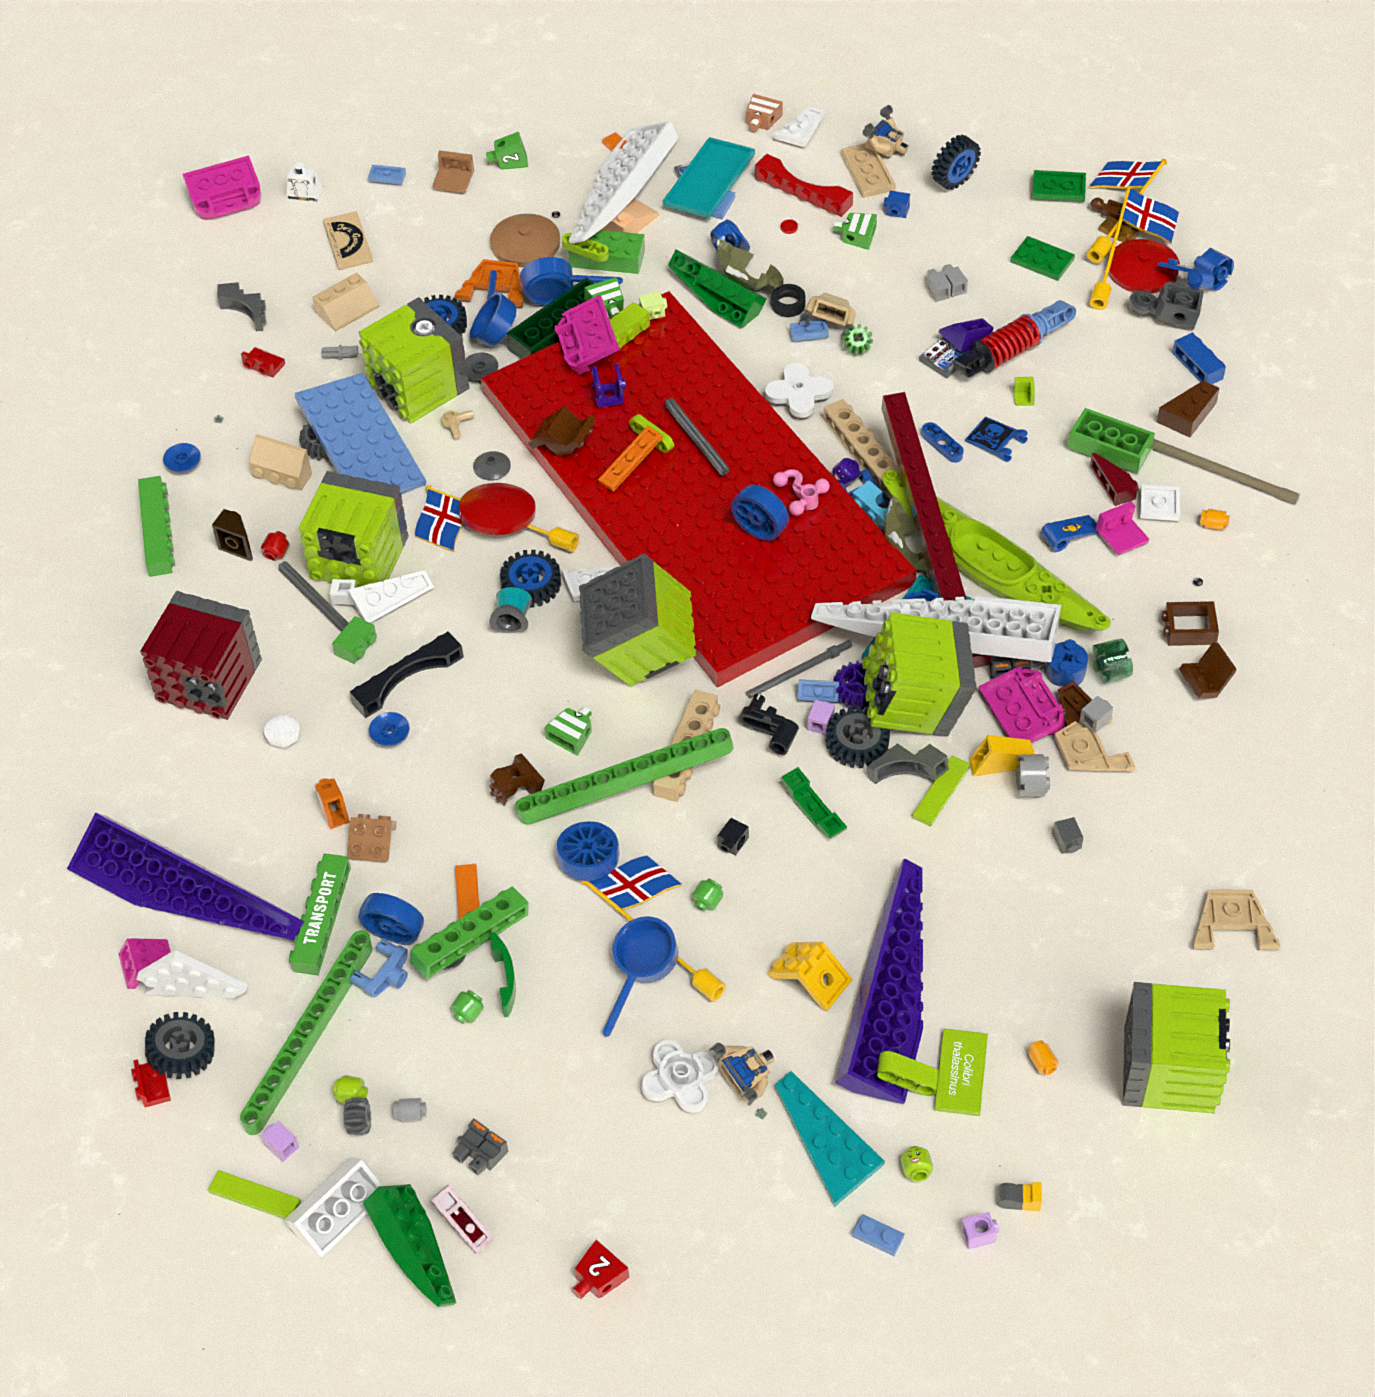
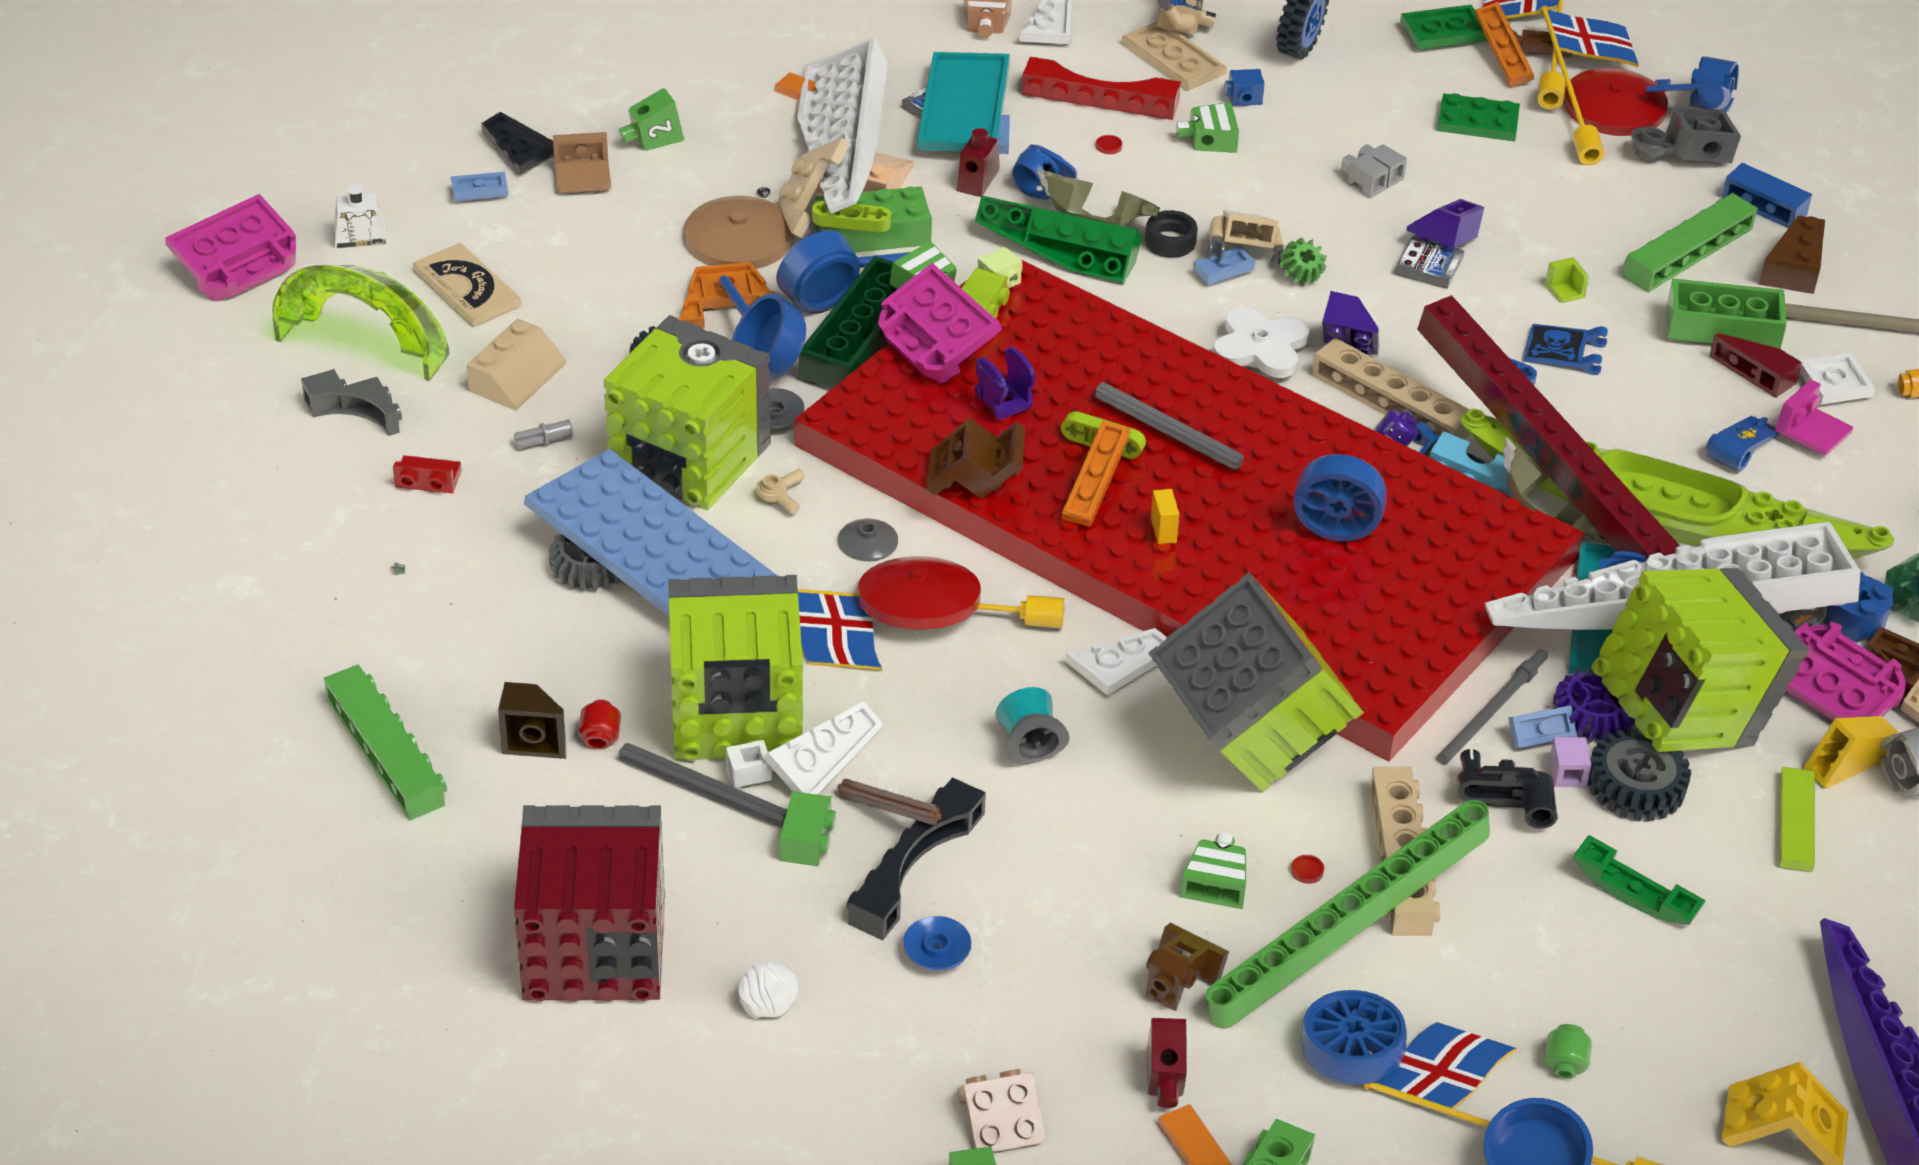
camera: 25 degrees left, 10 degrees down
blue dish [163,443,201,472] -> none
tan slope [249,434,312,491] -> none
orange torso [315,778,350,829] -> none
wheel [500,549,561,608] -> none
black brick [717,818,749,856] -> none
bright pink piece [773,469,830,516] -> none
dark grey arch [868,743,949,784] -> none
piece [953,300,1076,377] -> none
pearl gold plate [1099,216,1139,243] -> none
none -> clear neon green windscreen [272,265,450,381]
none -> black wing [481,112,554,175]
none -> tan wing [777,138,851,238]
none -> reddish brown axle [837,779,942,825]
none -> dark red torso [957,128,1000,197]
none -> dark red torso [1146,1018,1187,1108]
none -> yellow piece [1151,489,1179,544]
none -> red piece [1291,855,1324,884]
none -> dark purple slope [1322,291,1380,355]
none -> orange tile [1474,2,1535,88]
none -> bright green brick [1623,193,1758,293]

